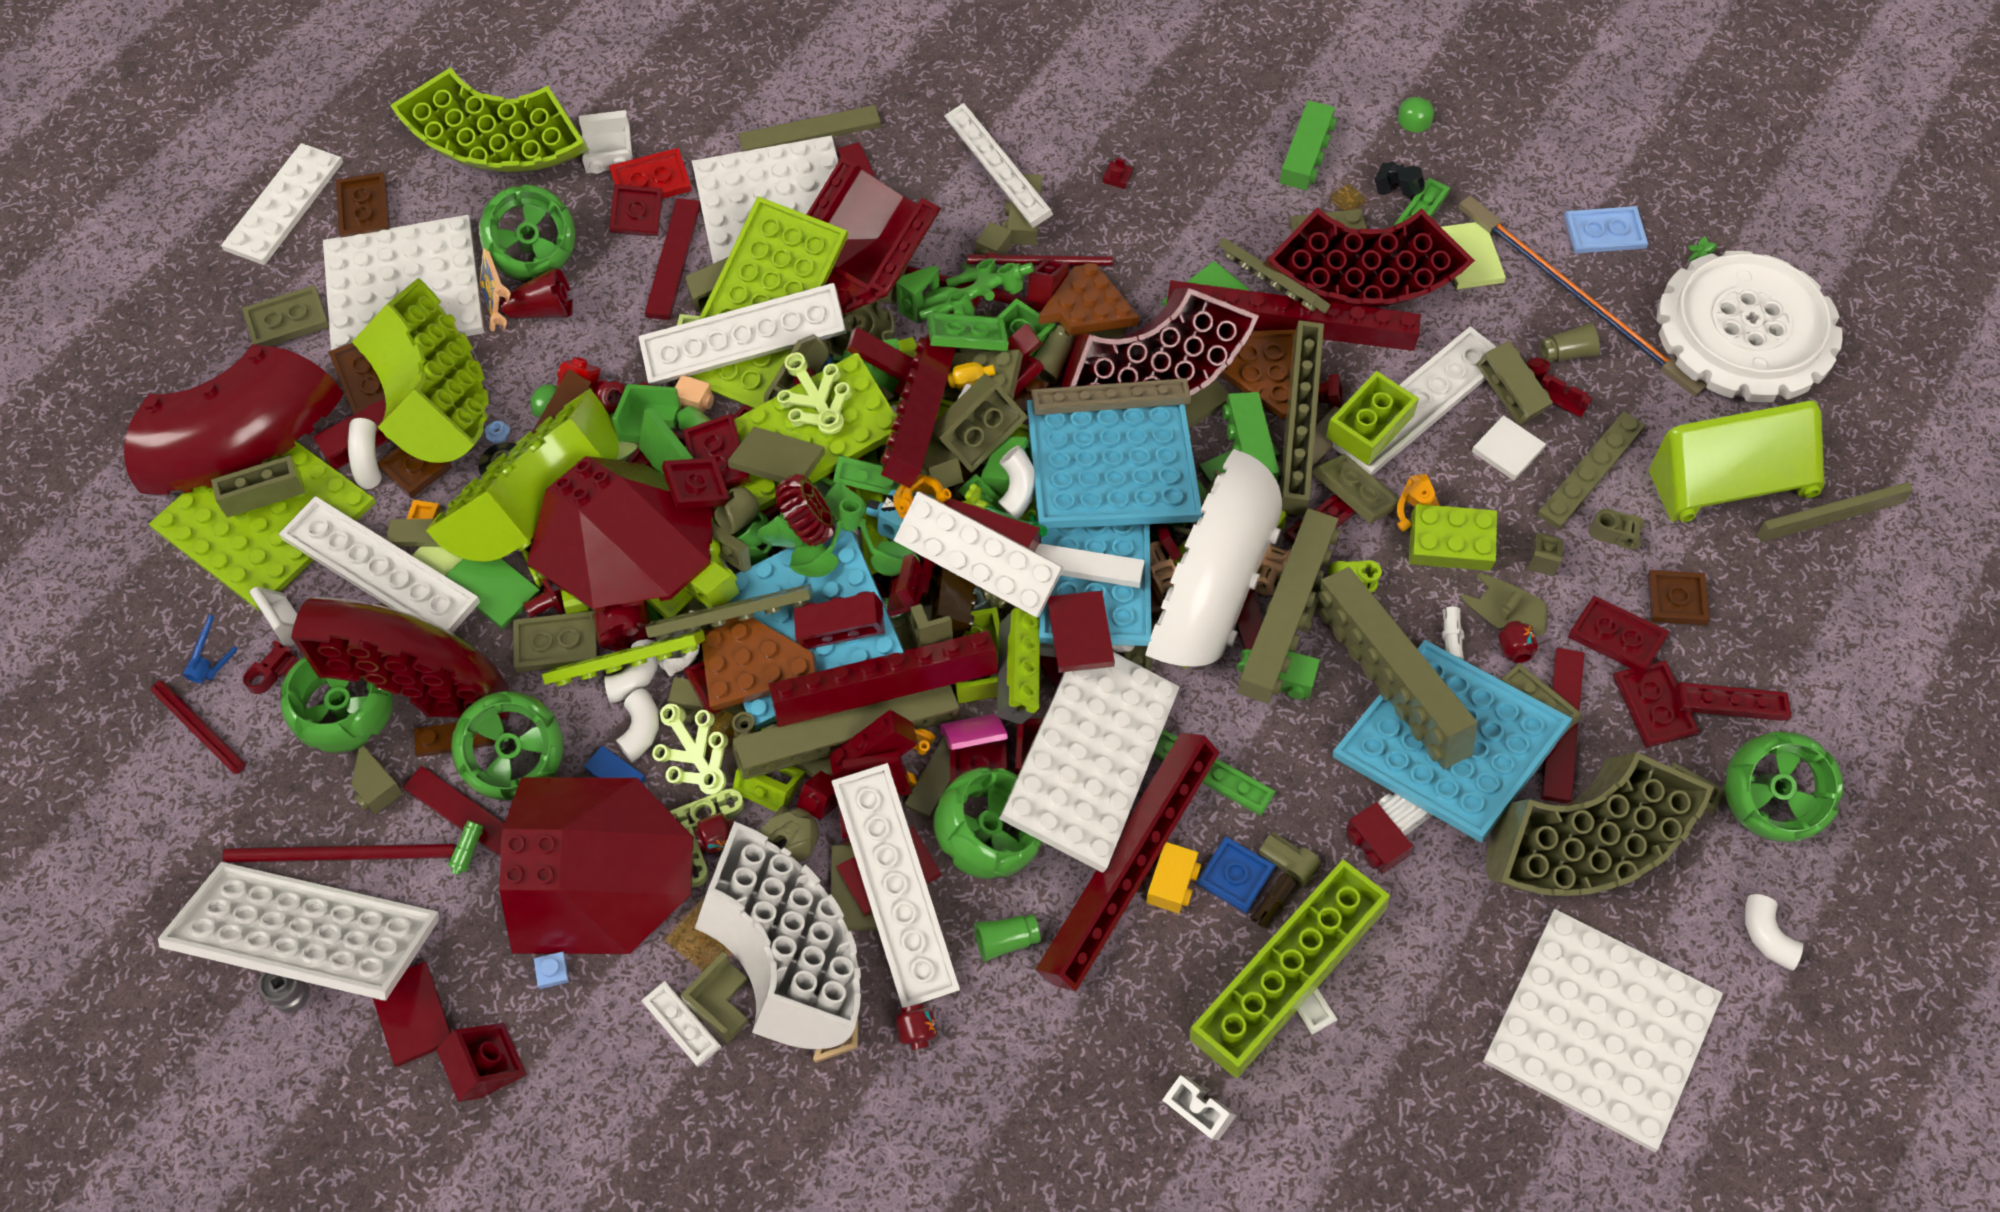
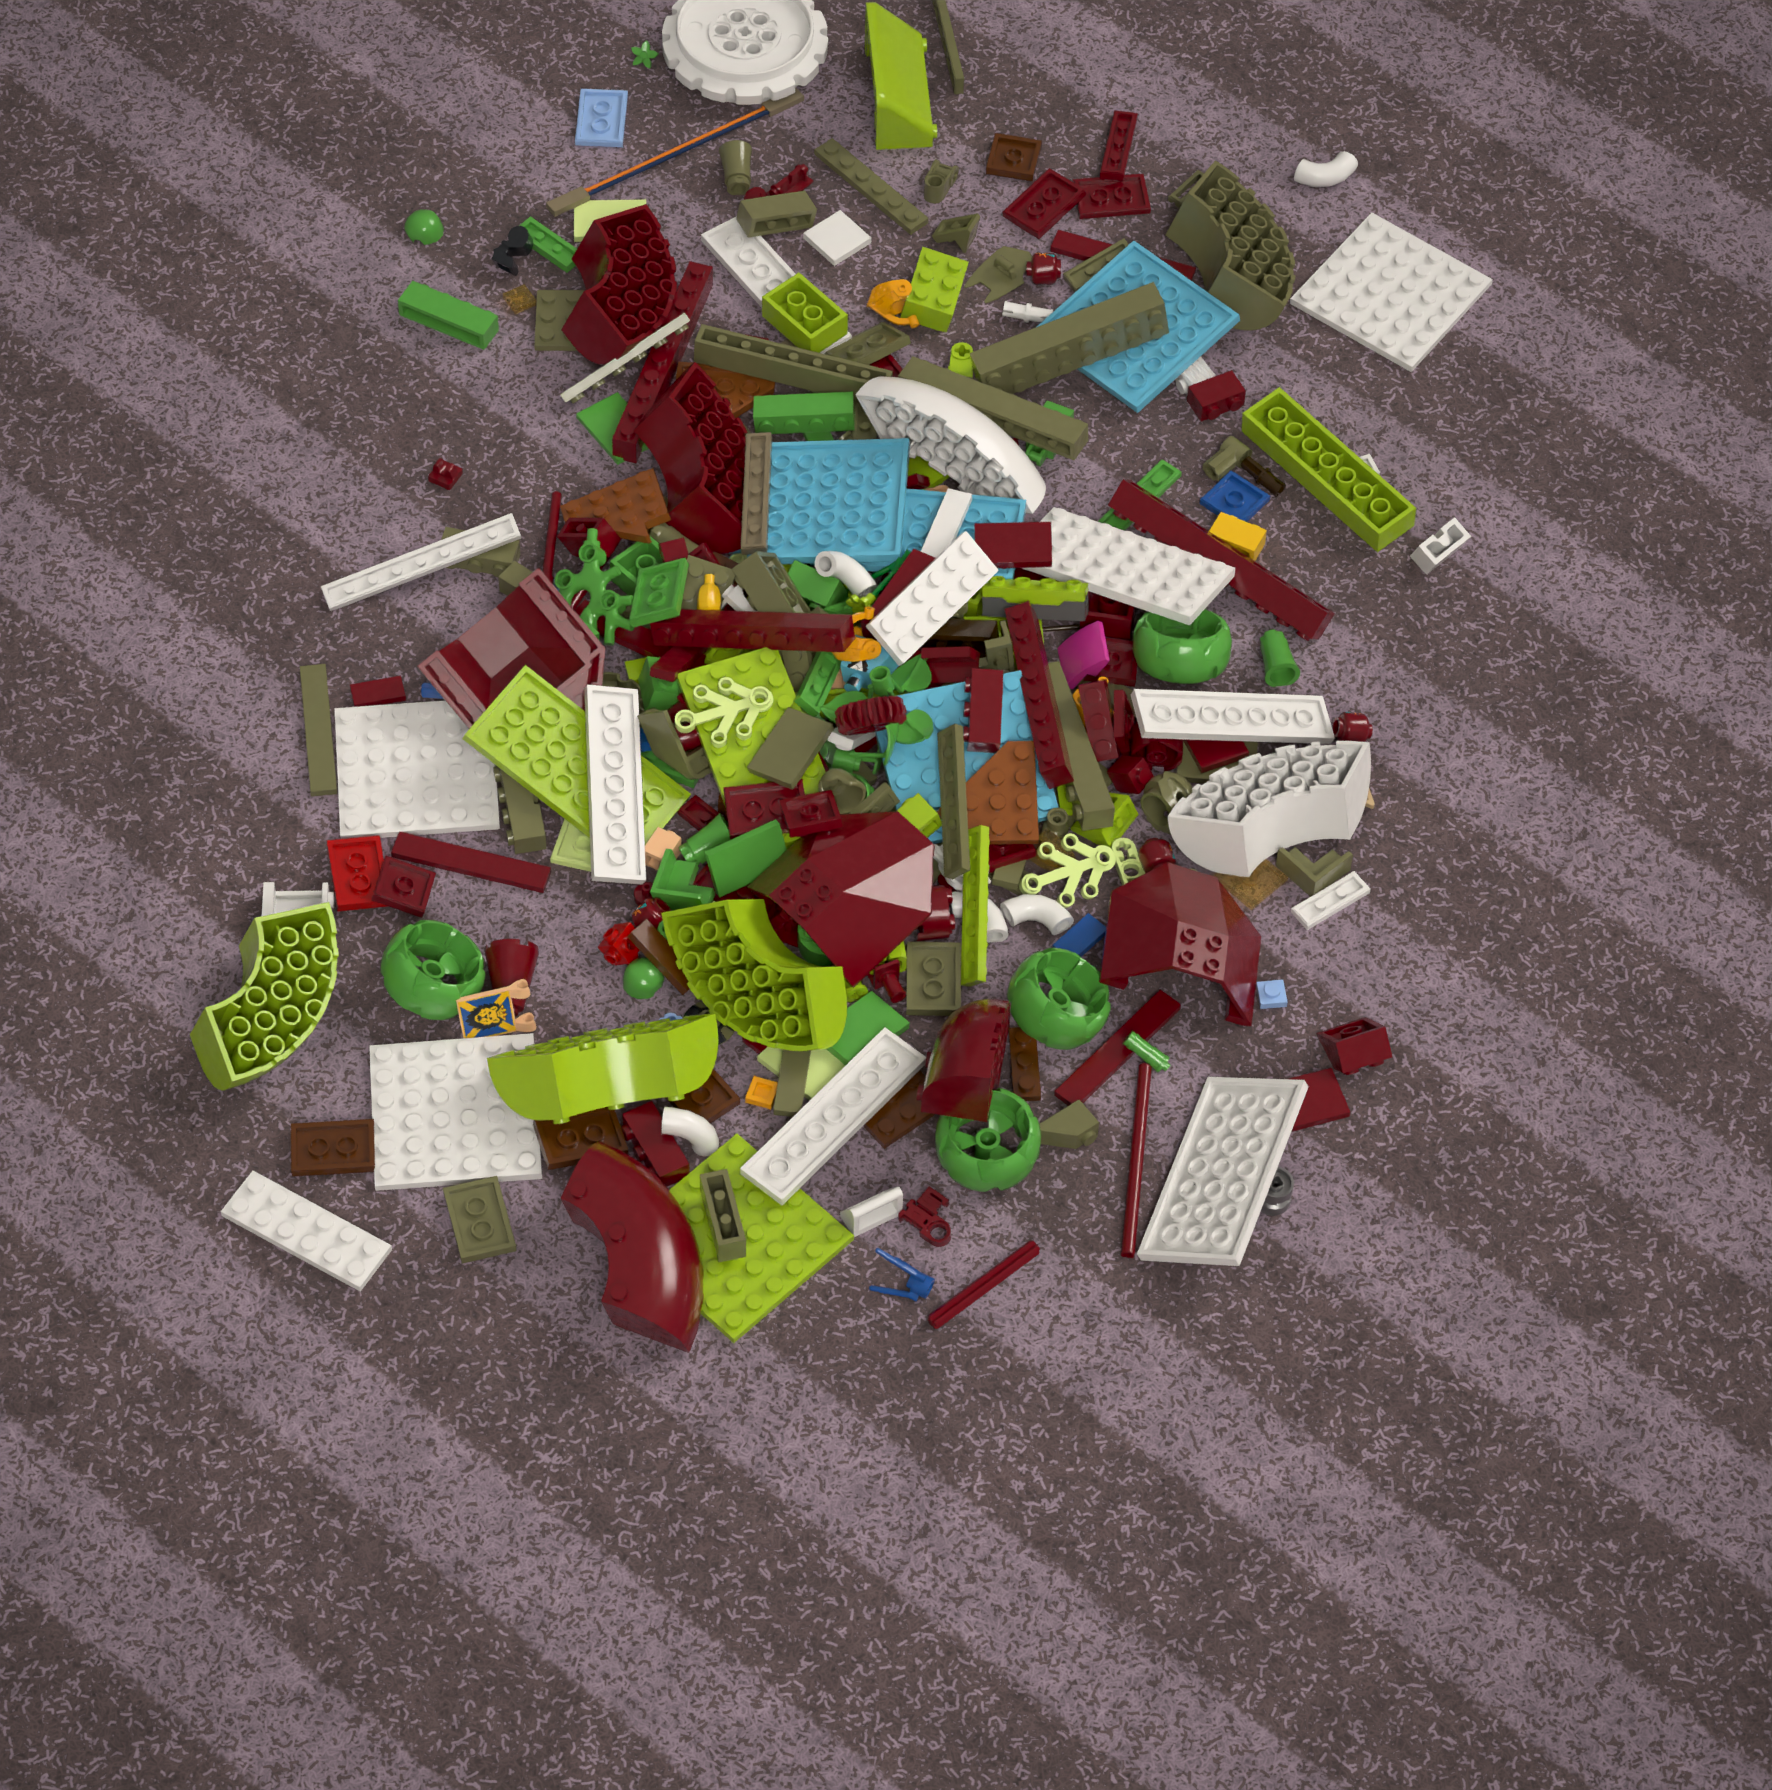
camera: 85 degrees left, 5 degrees down
bright green wheel [1724,731,1844,843] -> none

